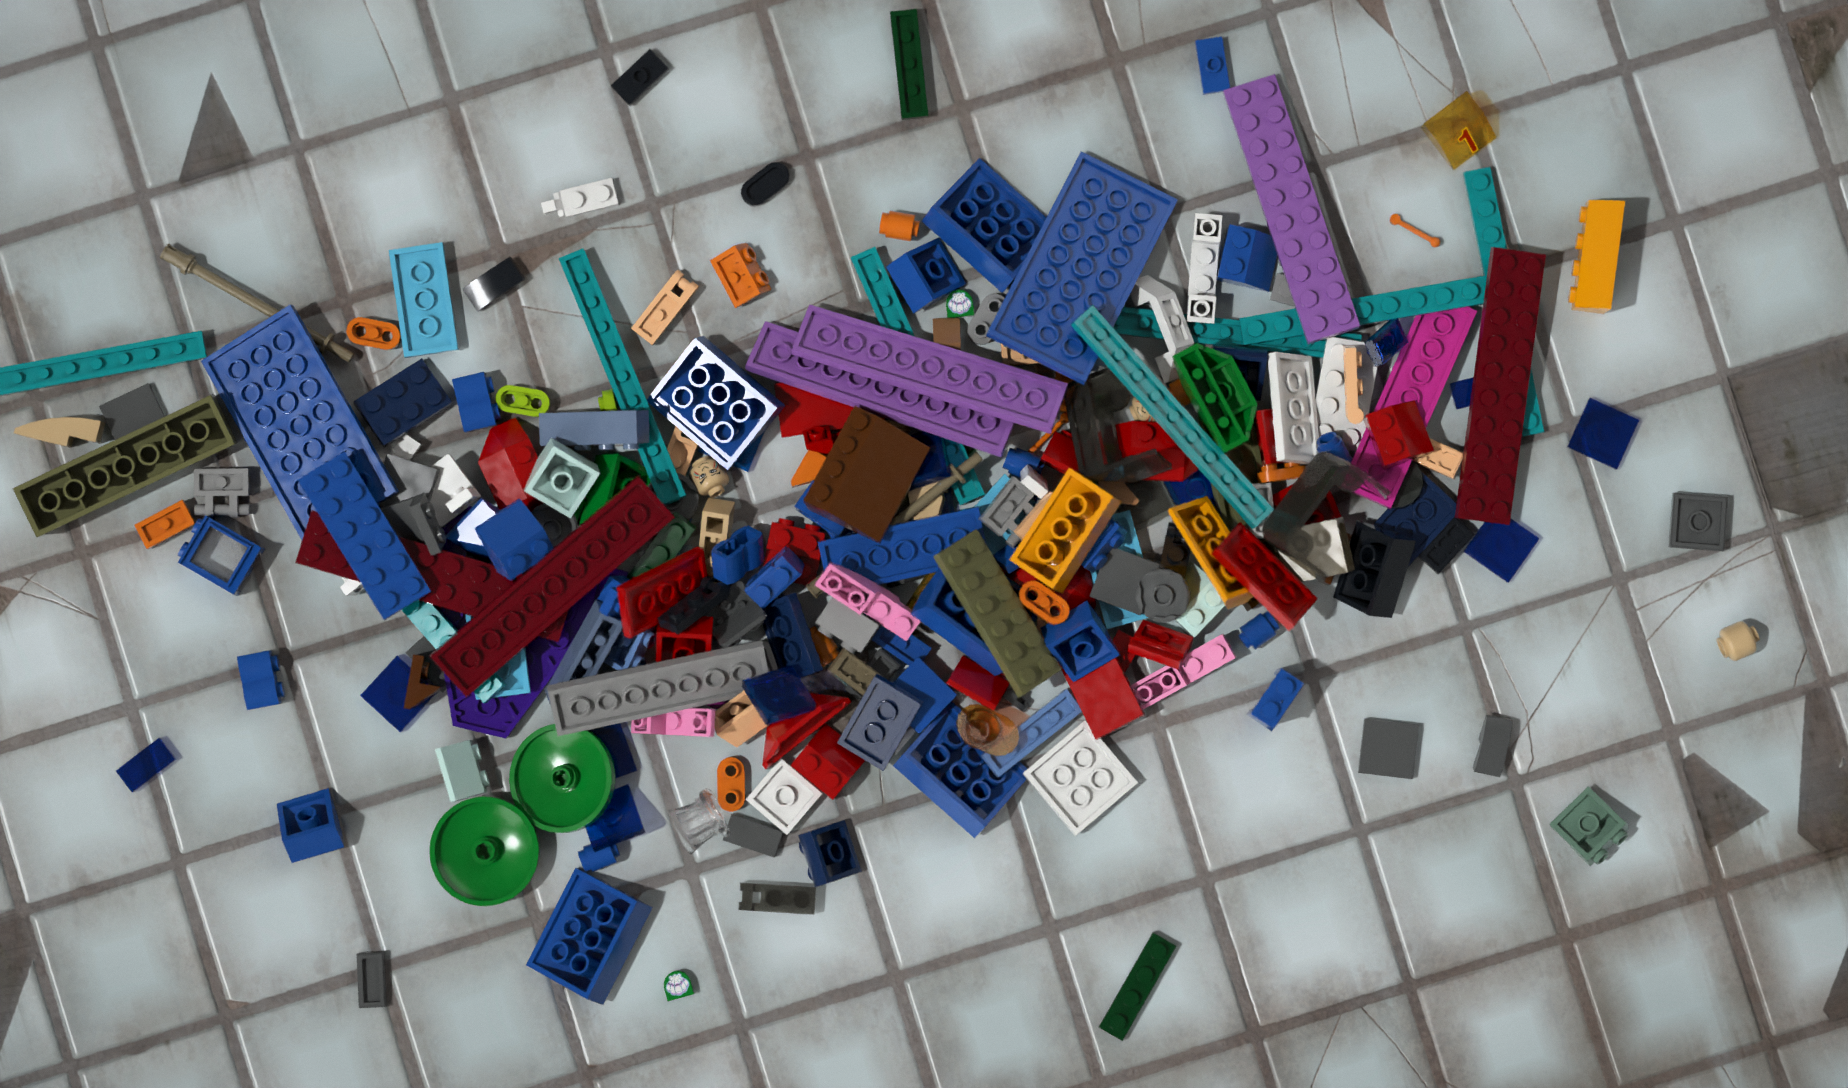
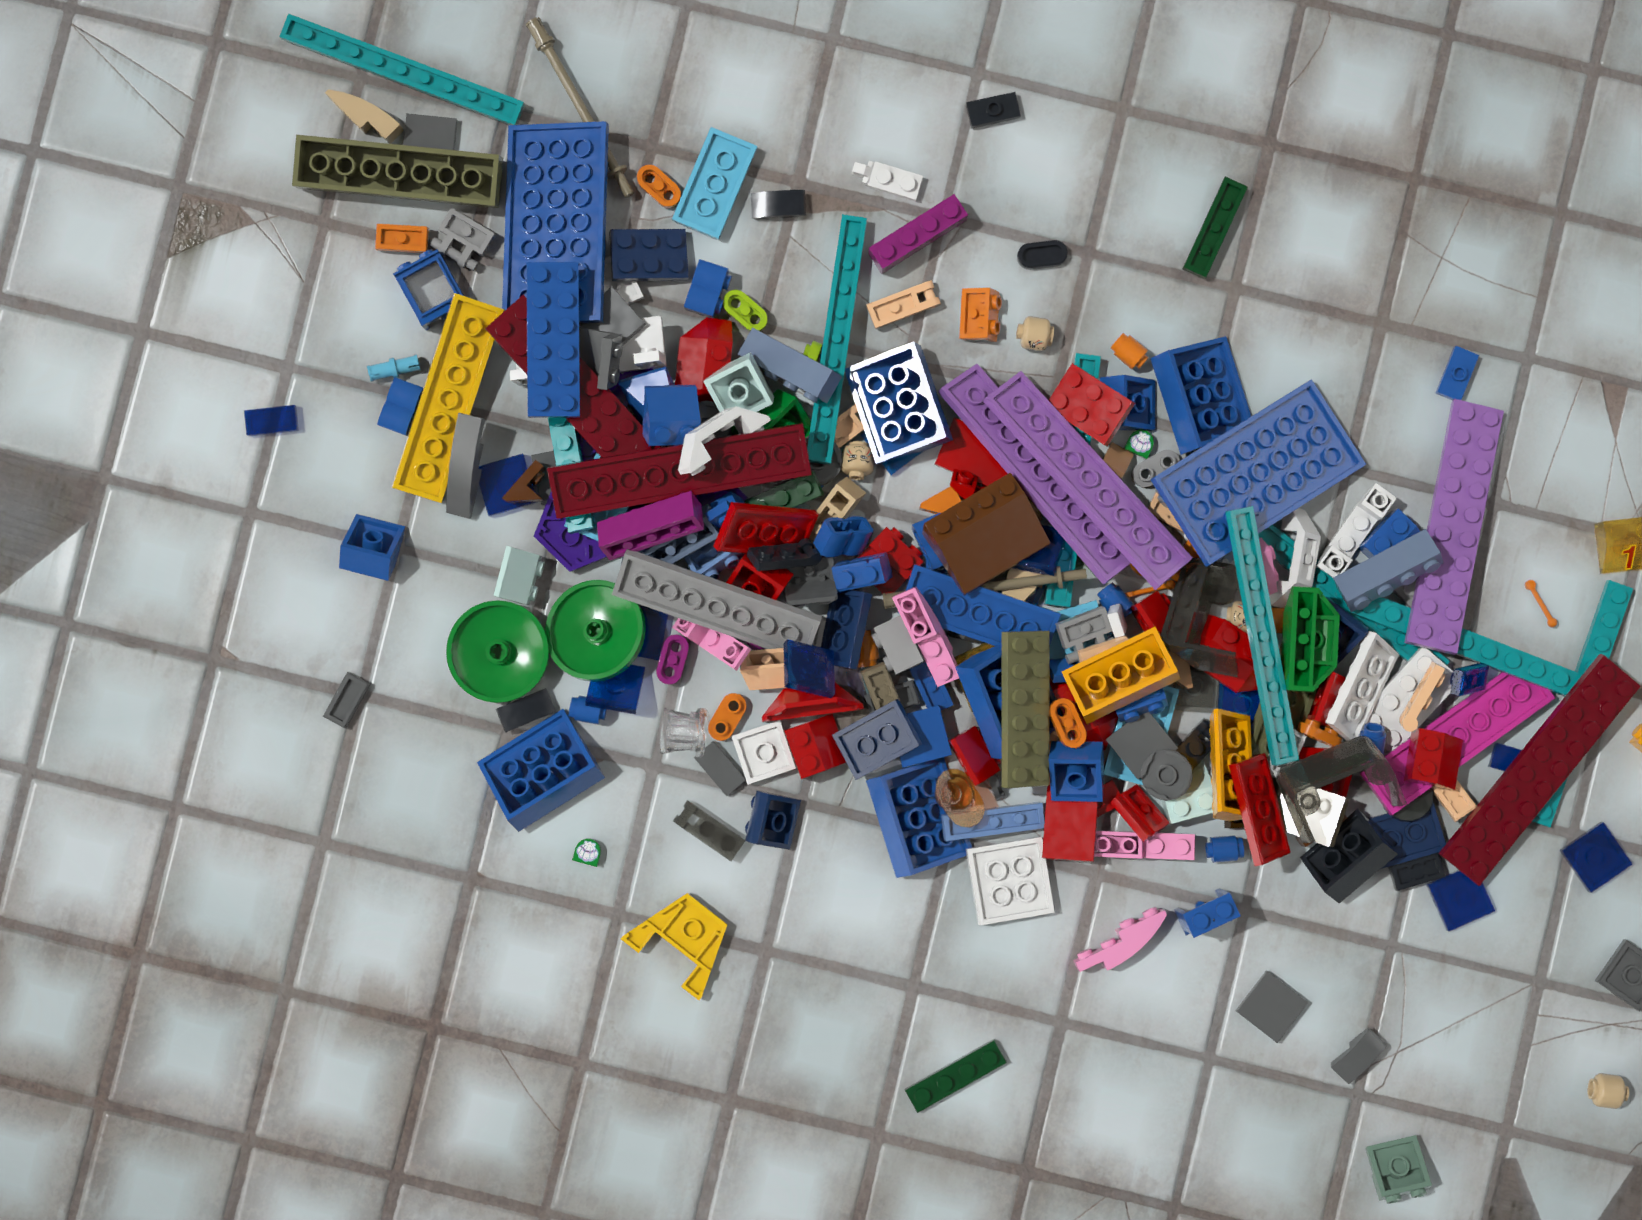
camera: 25 degrees right, 0 degrees up
none -> medium azure pin [367,354,421,382]
none -> yellow plate [392,293,504,503]
none -> dark grey slope [446,413,485,519]
none -> black slope [495,688,556,733]
none -> magenta brick [597,491,704,560]
none -> yellow wing [621,893,728,1000]
none -> magenta plate [656,634,689,685]
none -> white slope [678,406,771,476]
none -> magenta brick [868,194,968,274]
none -> tan head [1016,316,1054,351]
none -> red plate [1048,363,1135,447]
none -> bright pink slope [1073,907,1167,972]
none -> bright pink plate [1259,538,1279,595]
none -> sand blue brick [1333,529,1444,612]

